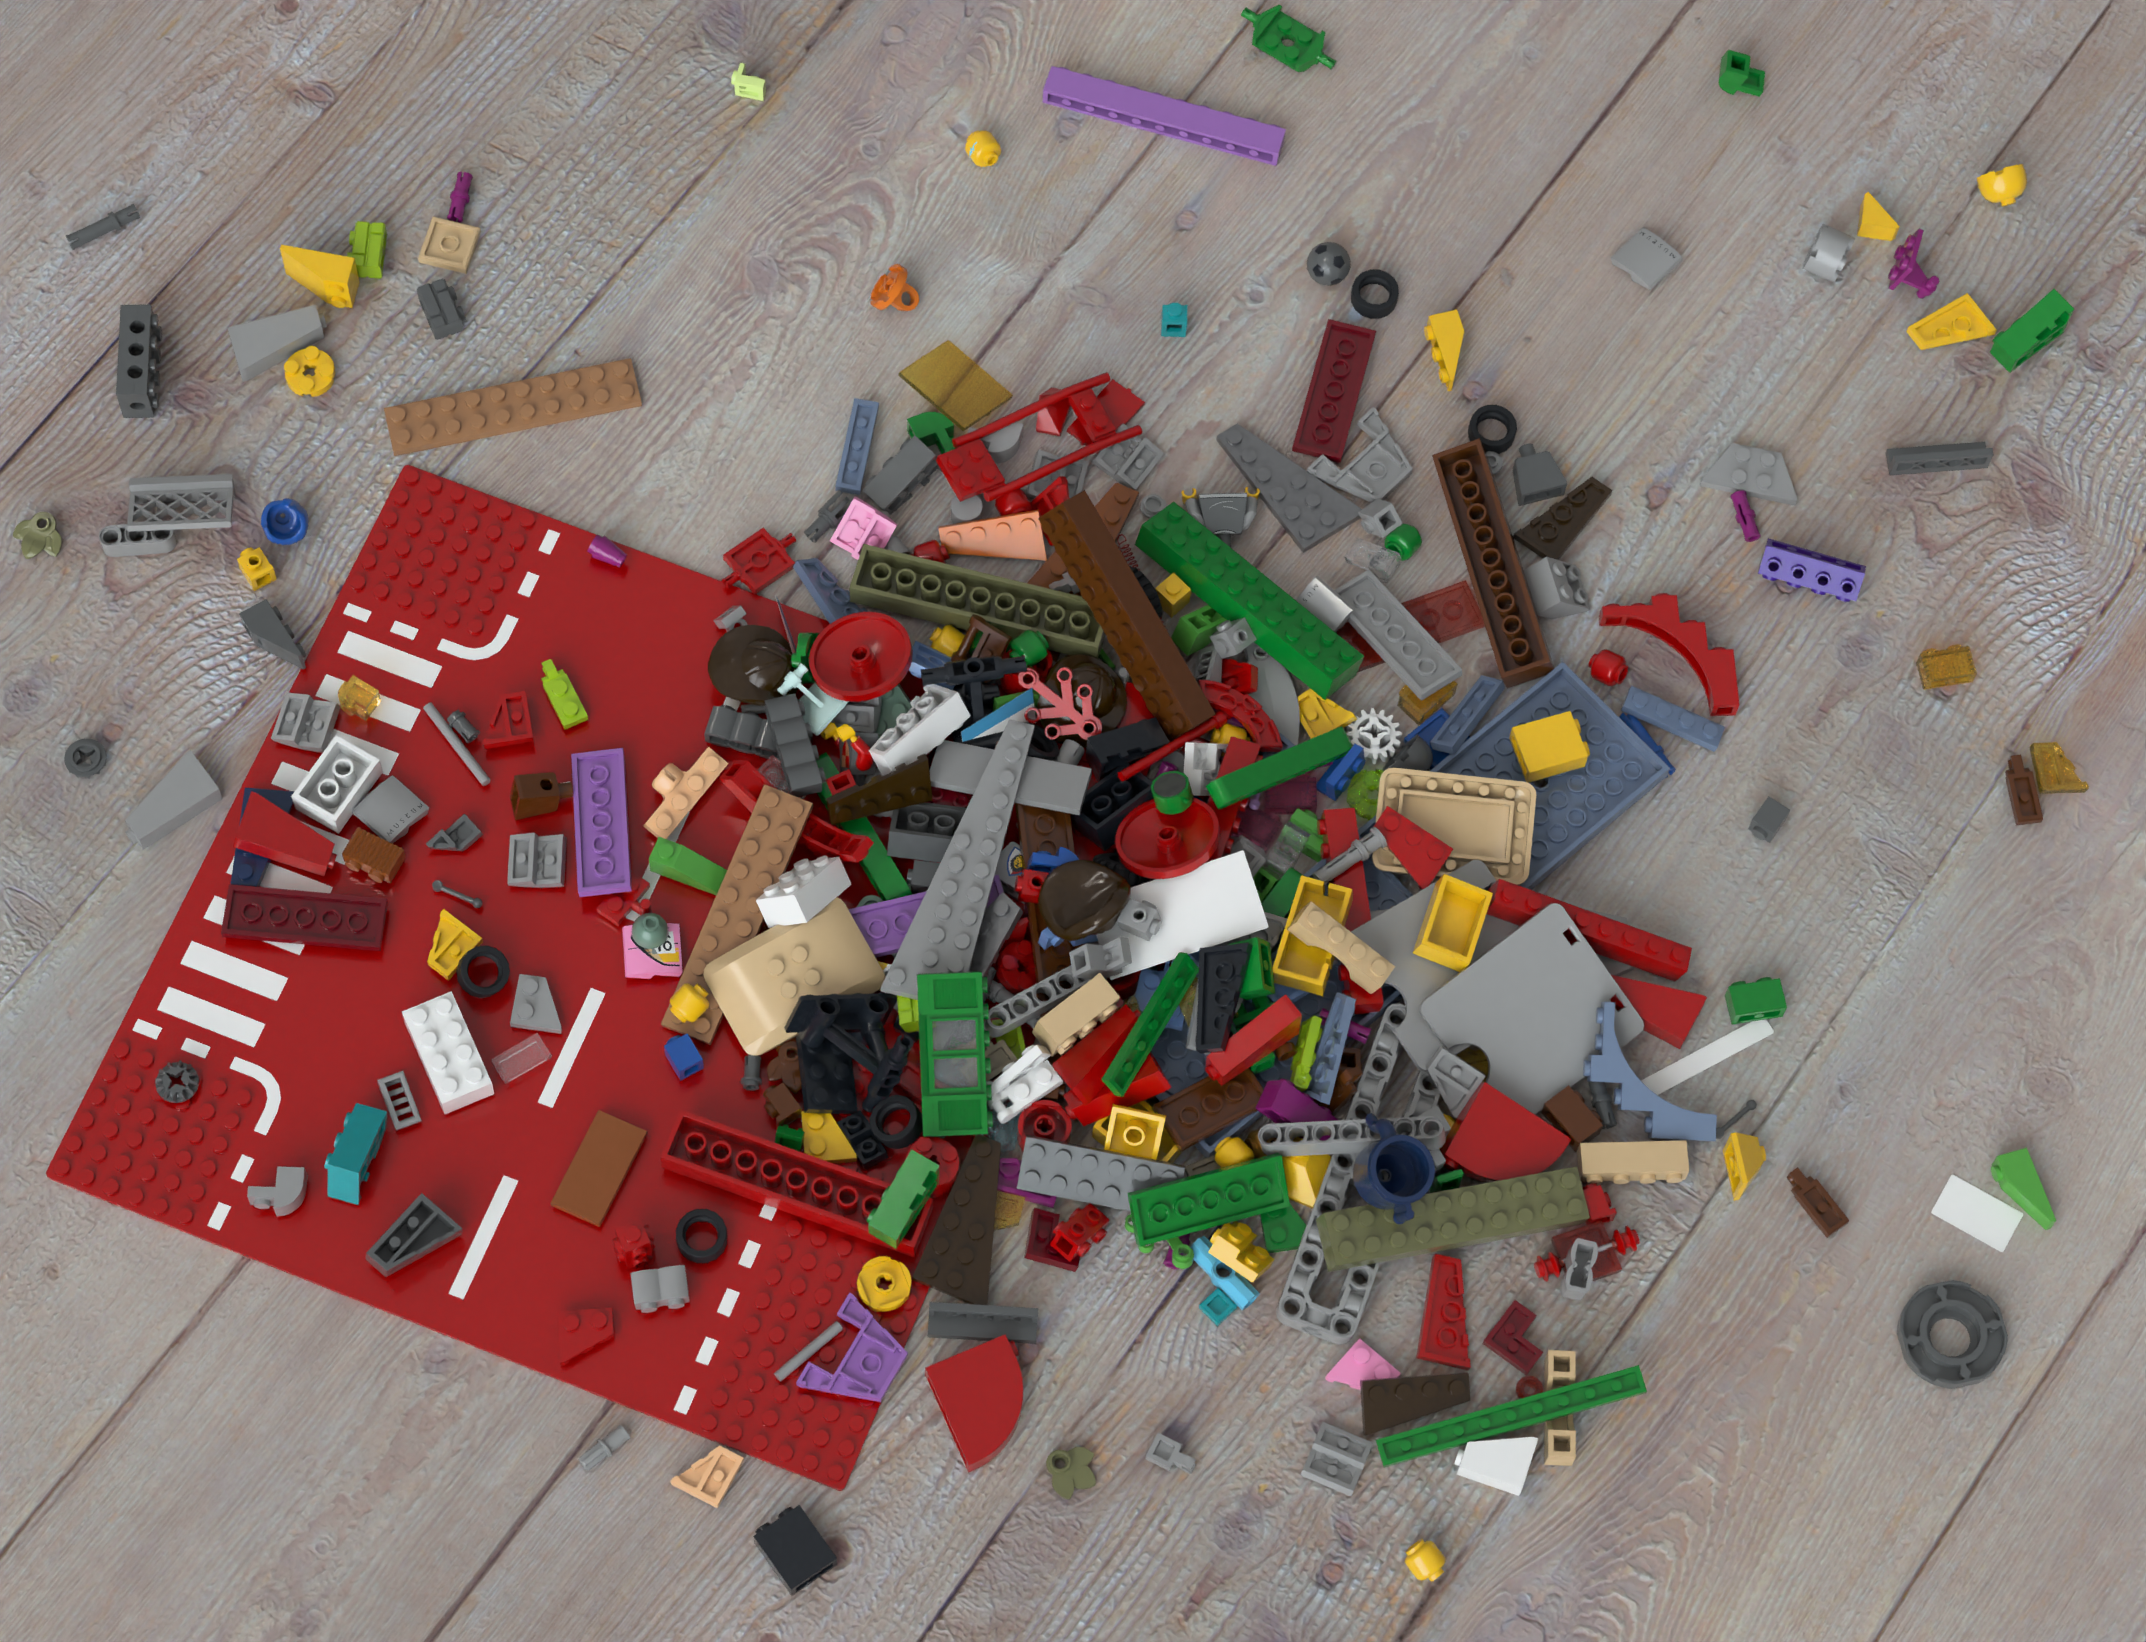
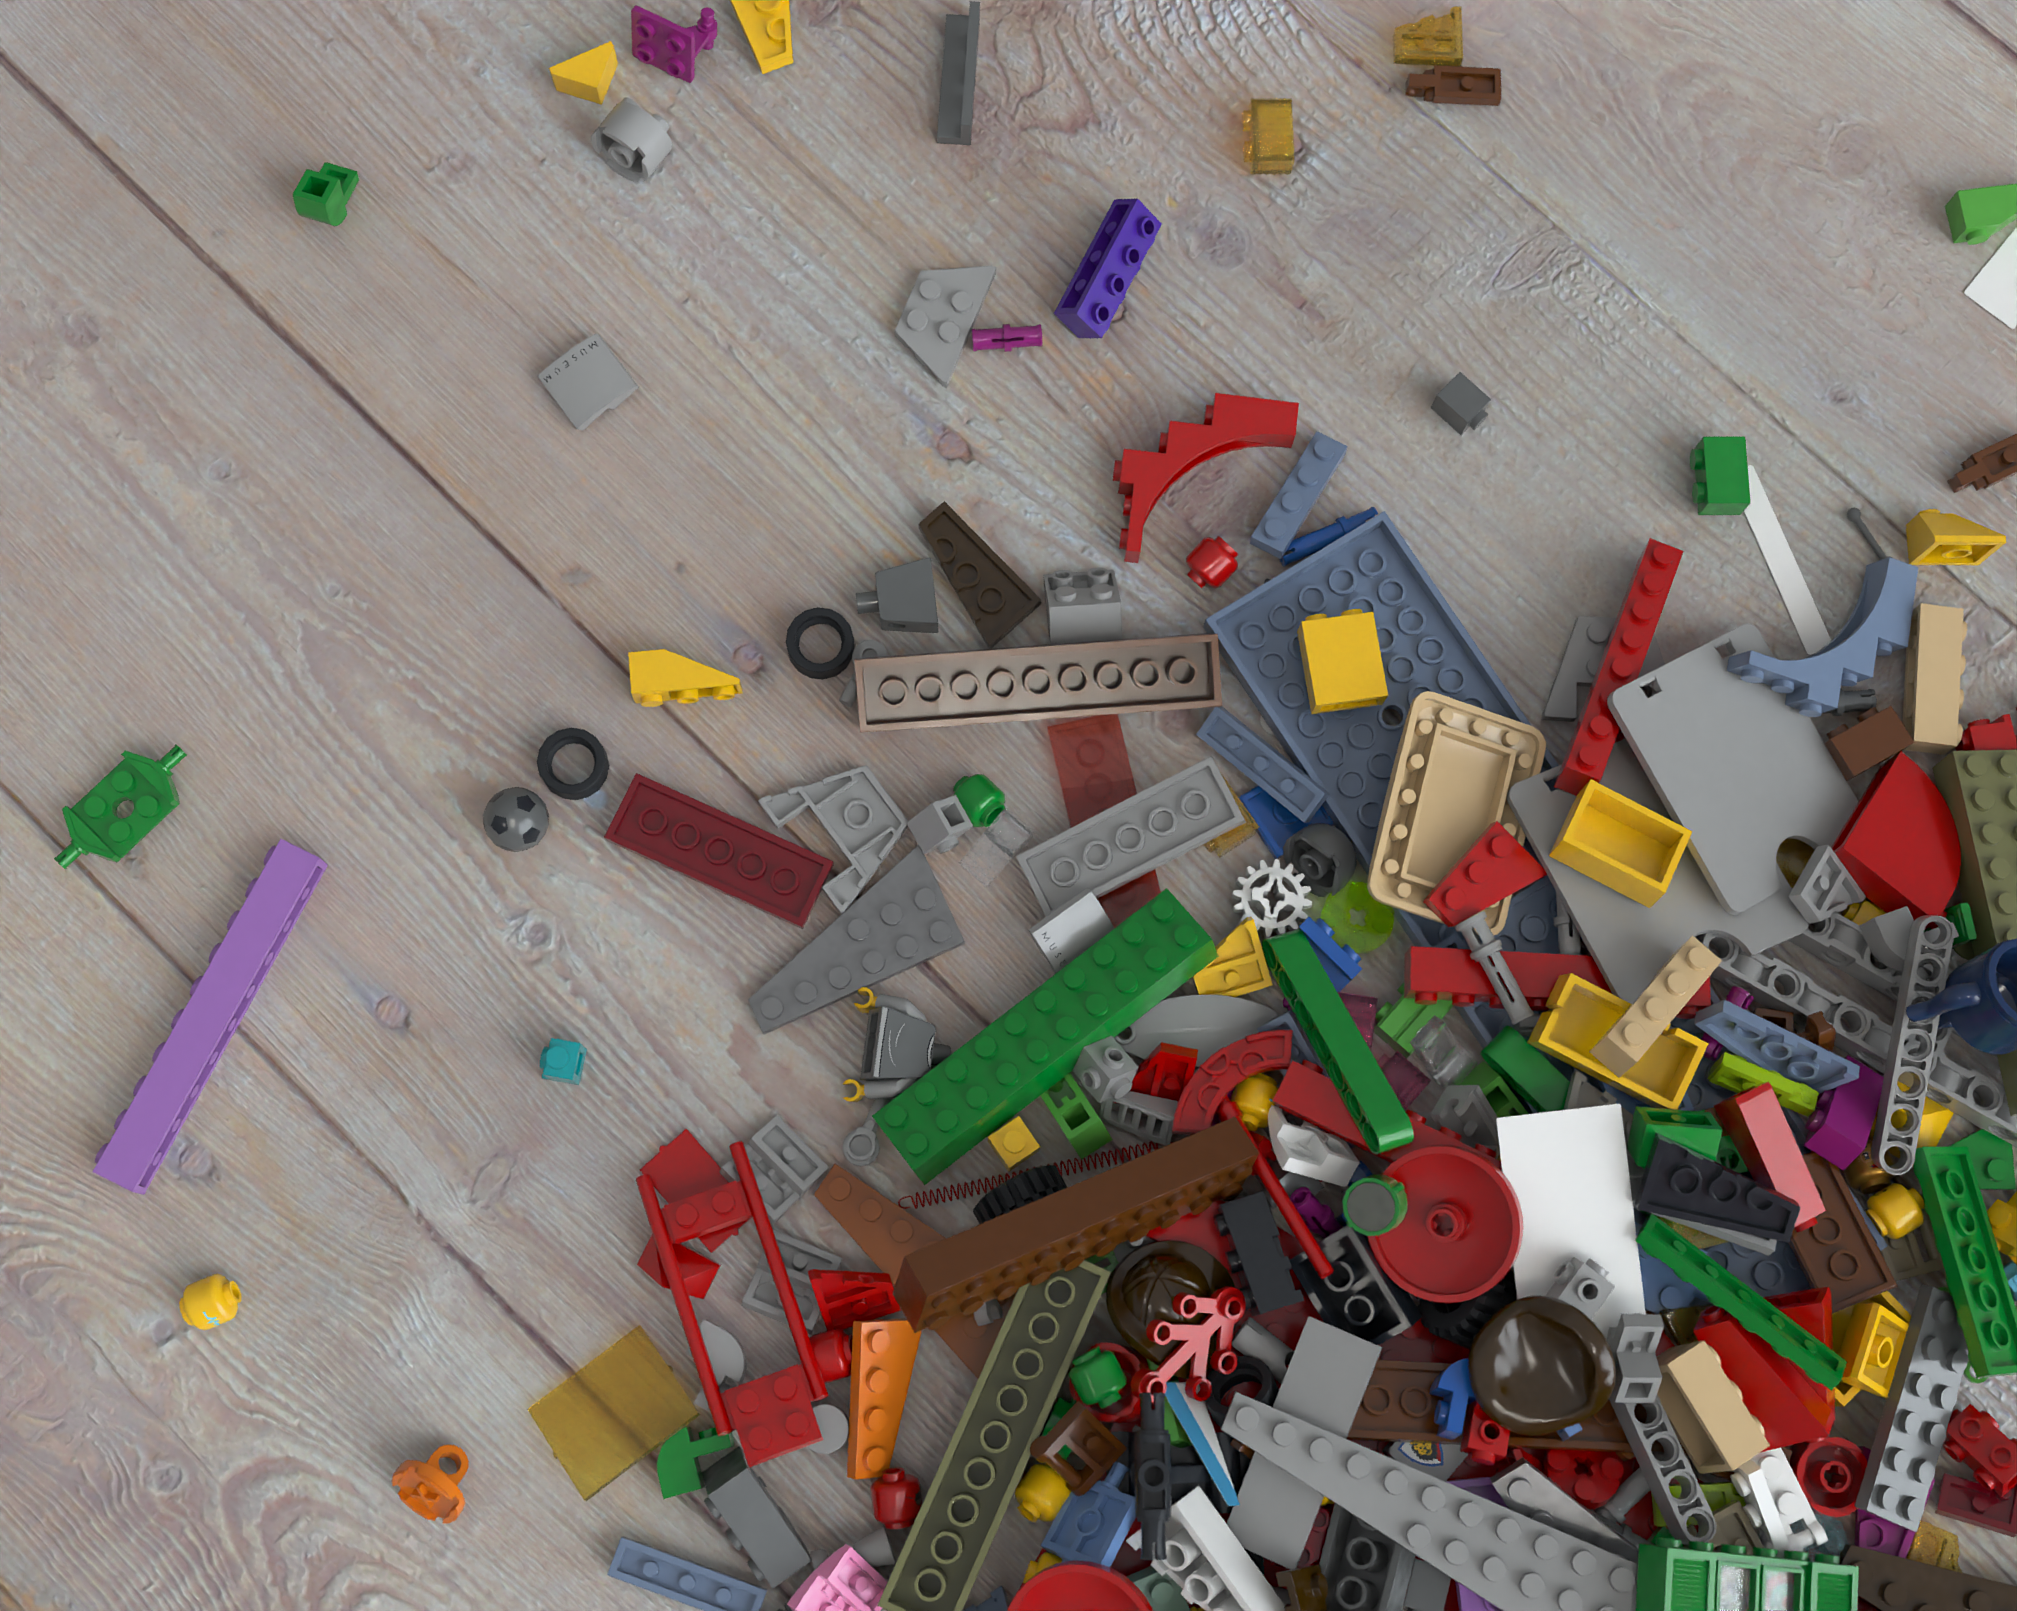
camera: 80 degrees left, 10 degrees up
red slope [1609,975,1707,1049] -> none

